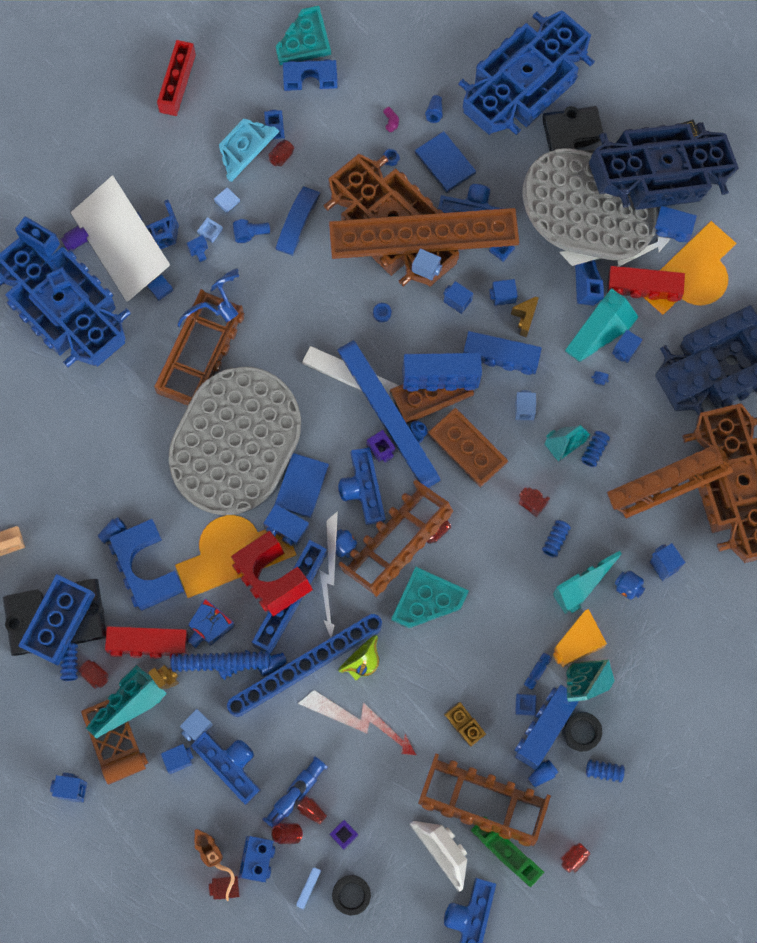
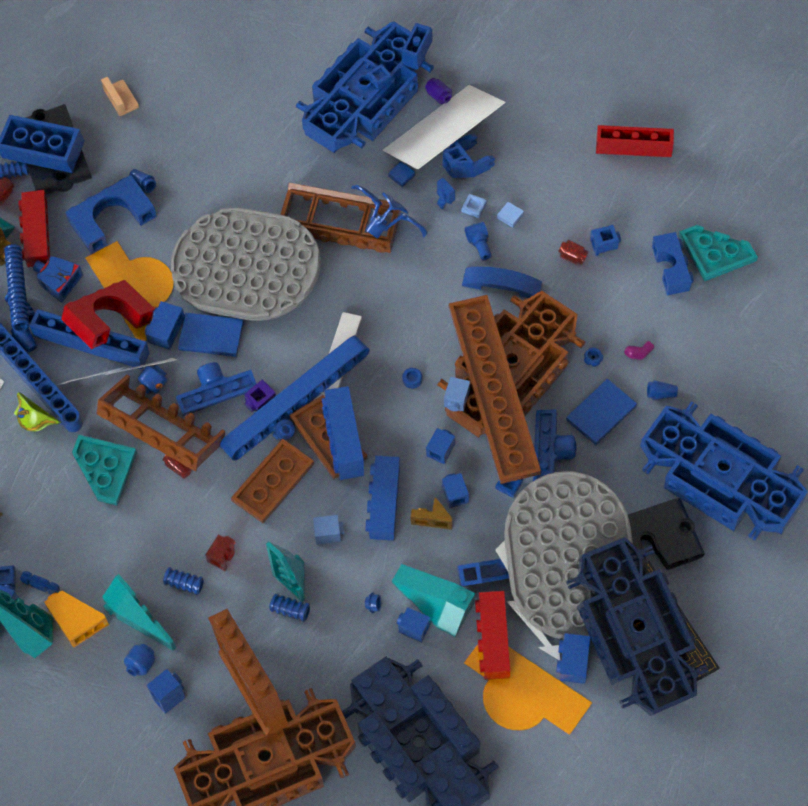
camera: 85 degrees right, 10 degrees down
medium azure wing [219,118,280,182] -> none

